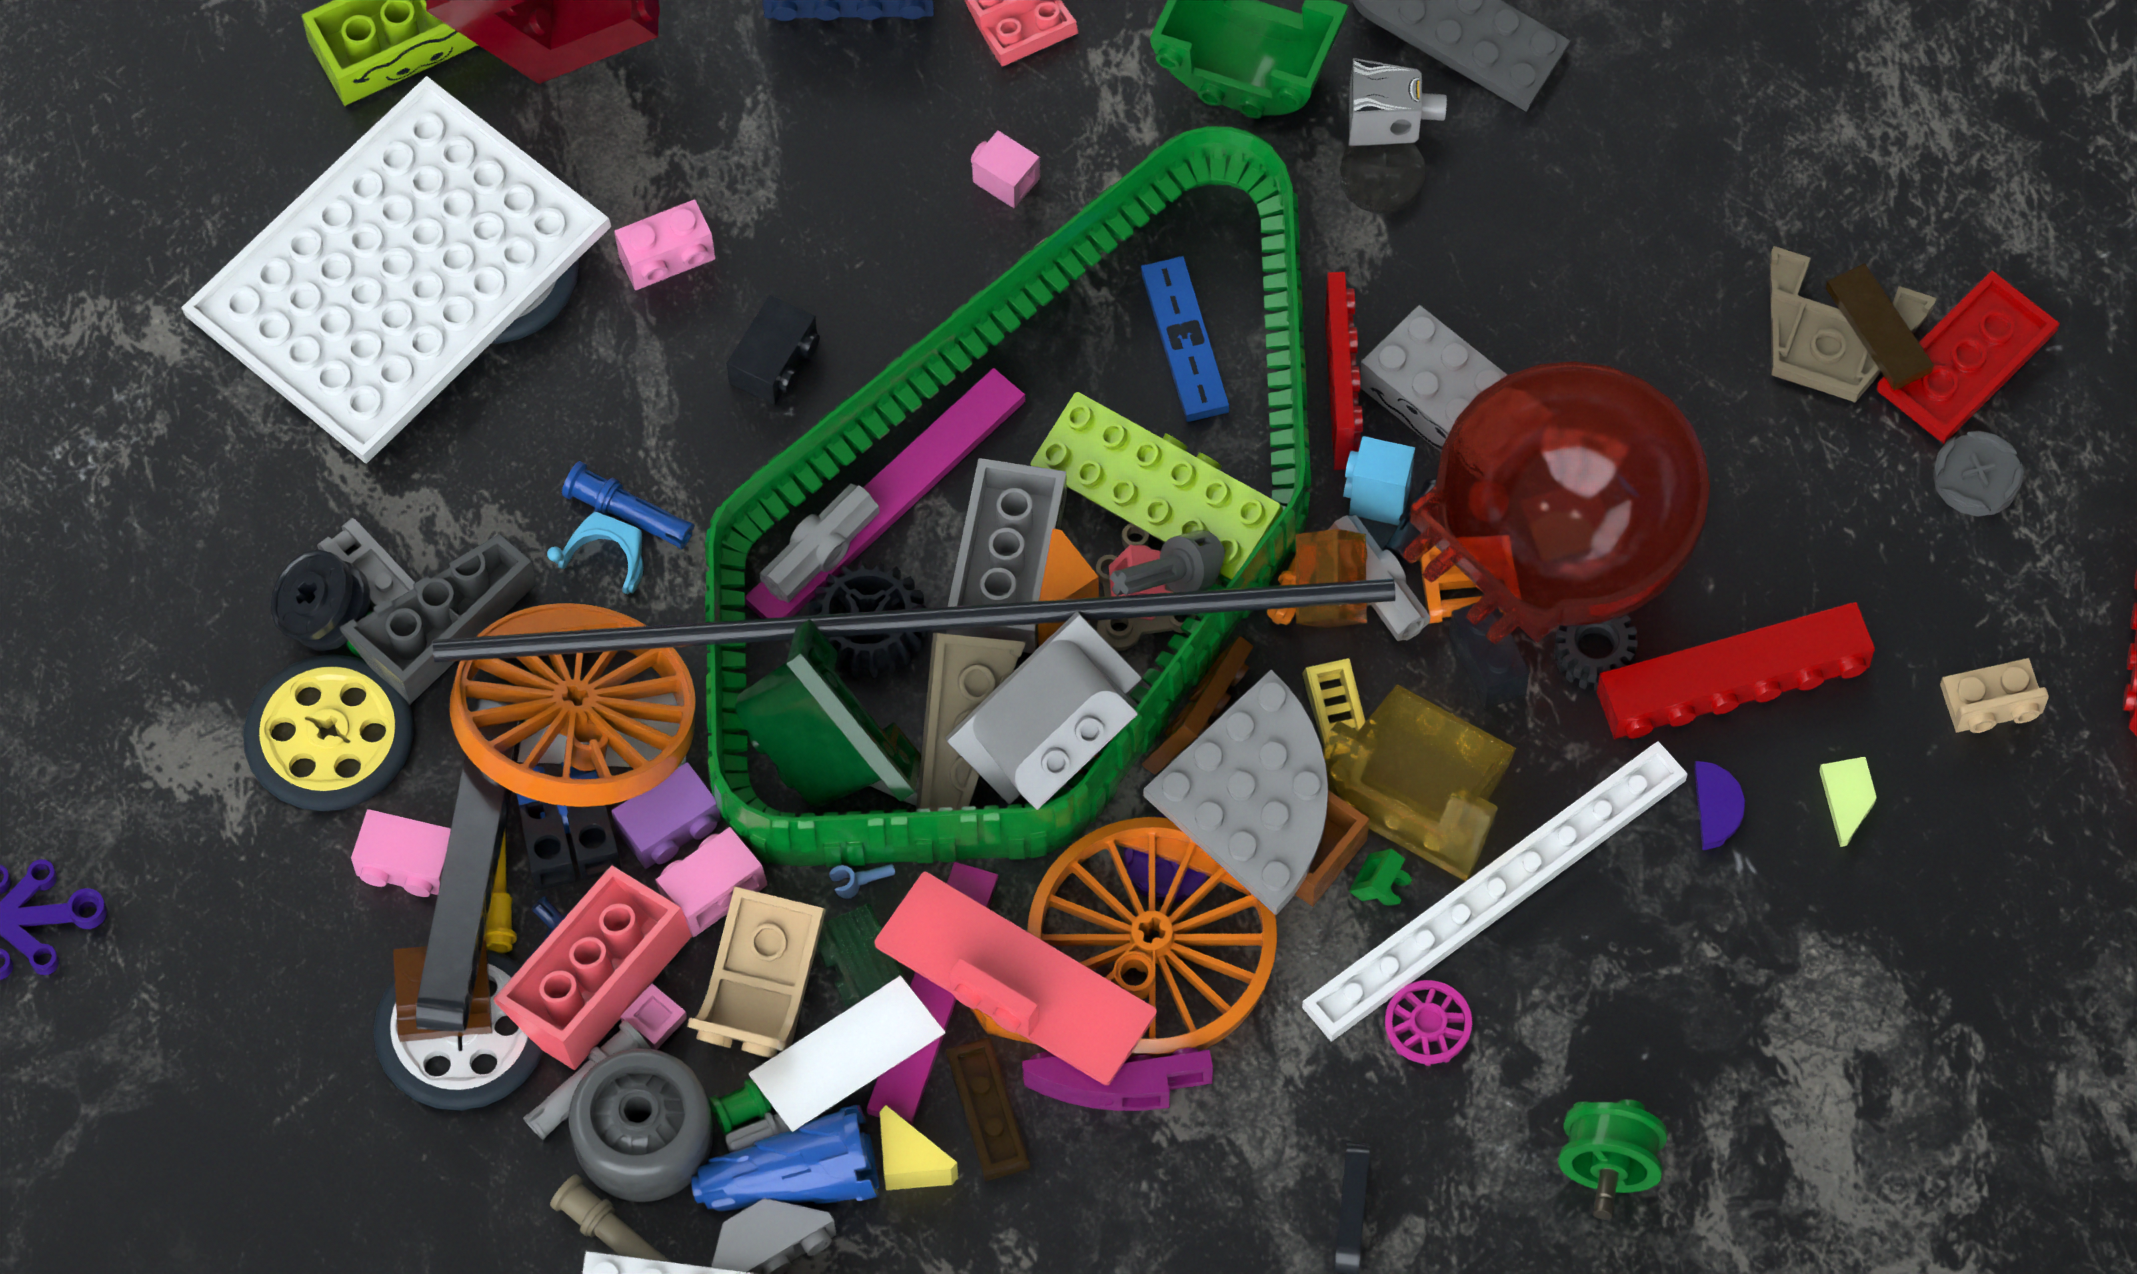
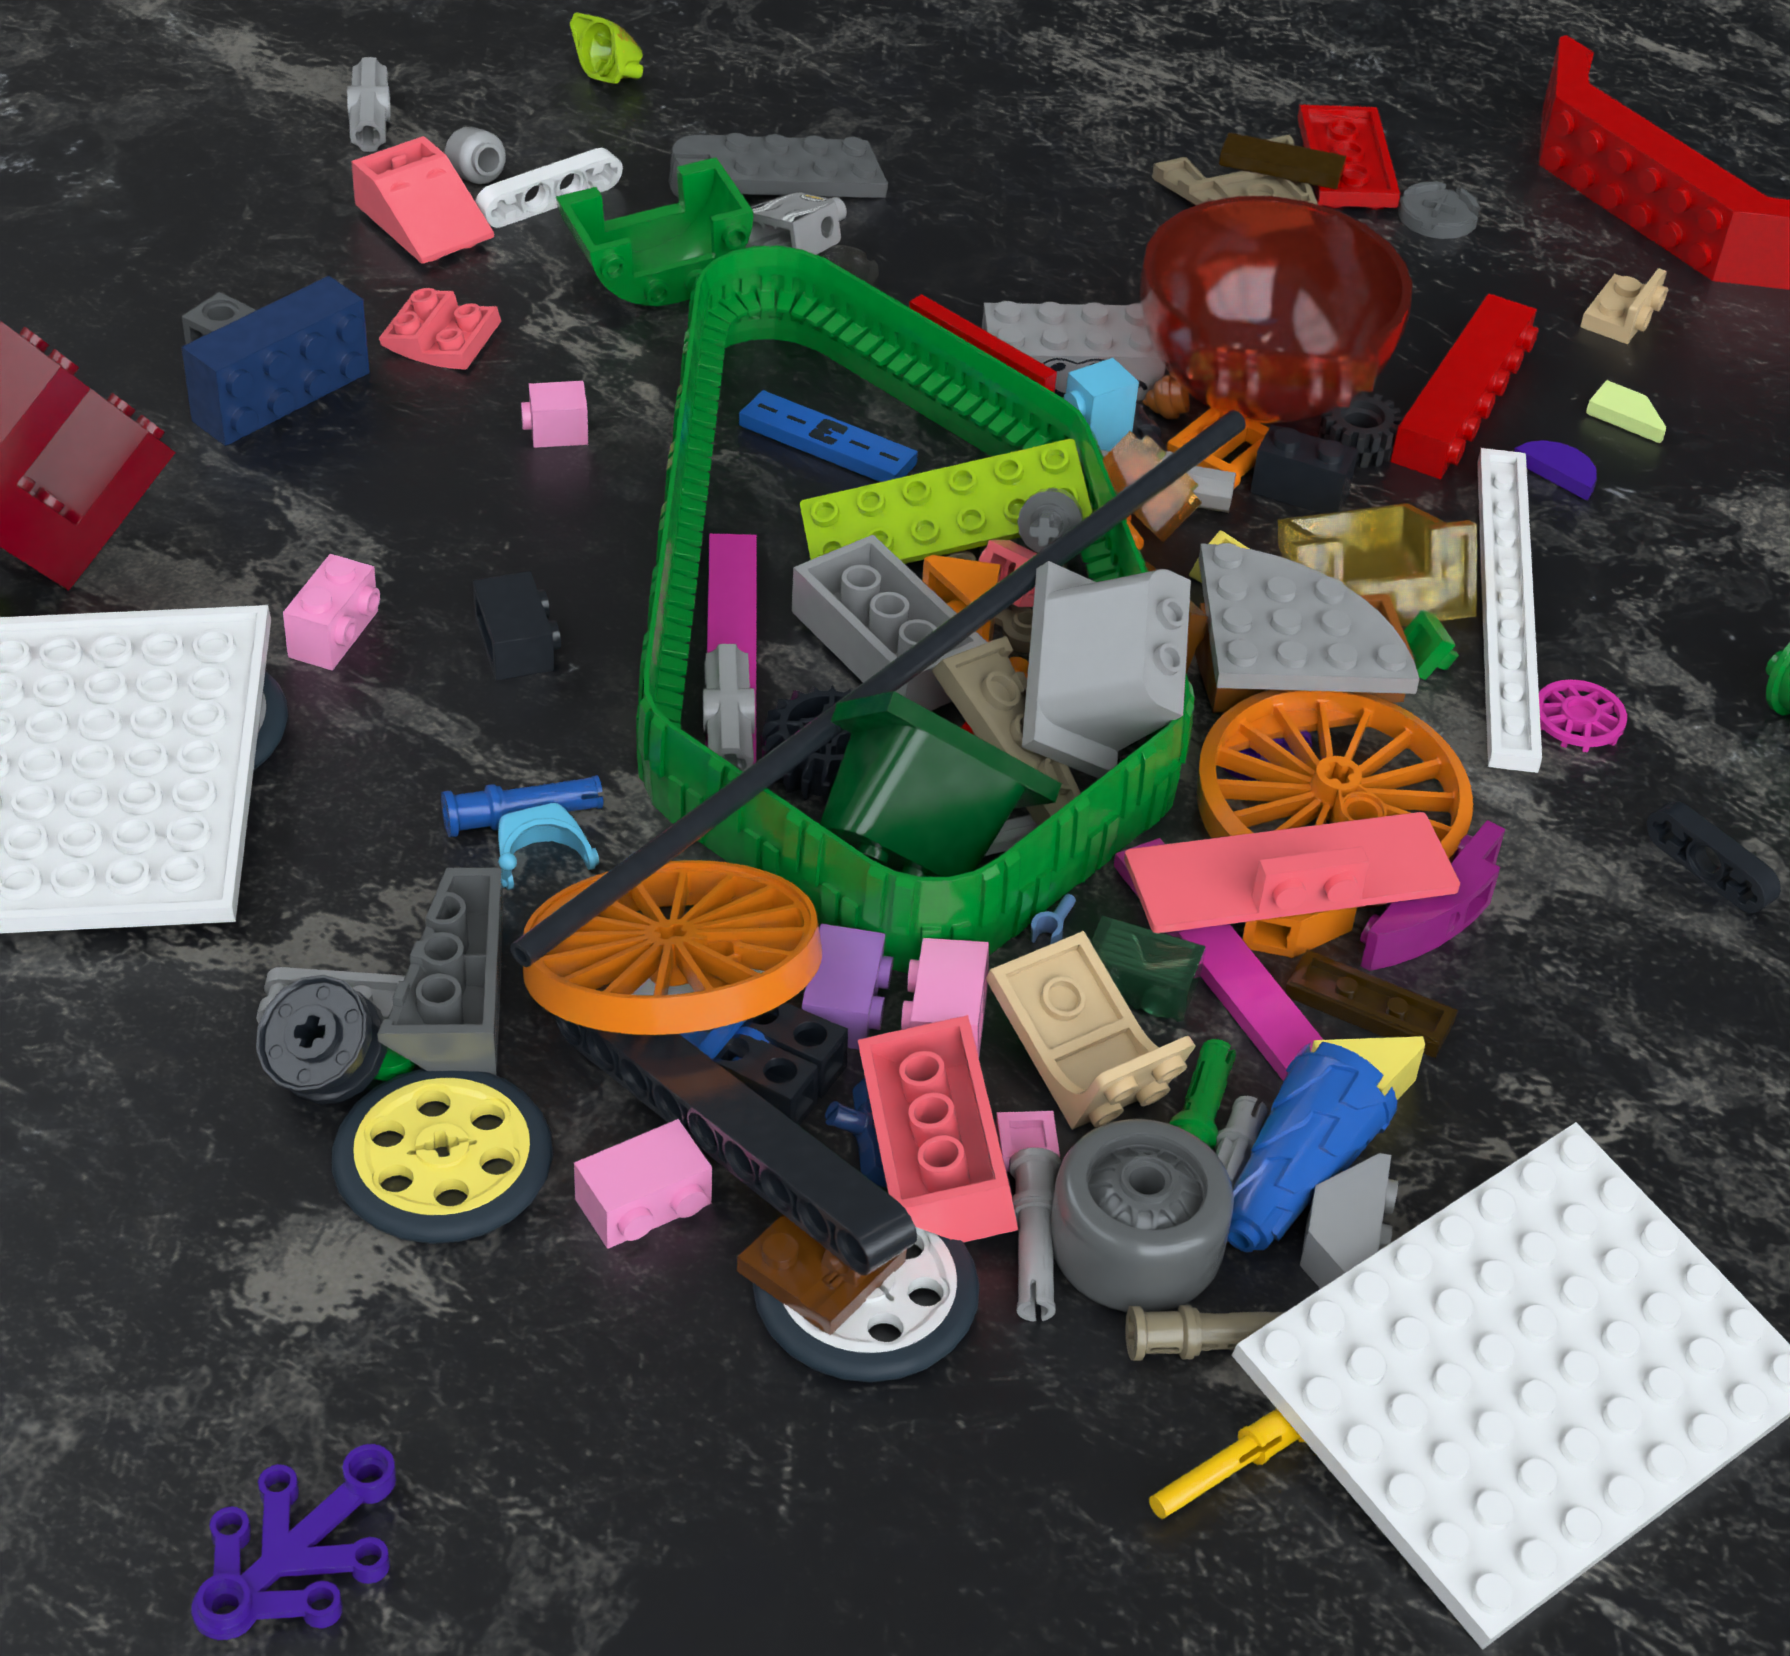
camera: 50 degrees left, 20 degrees down
white sticker [748,976,946,1132] -> none

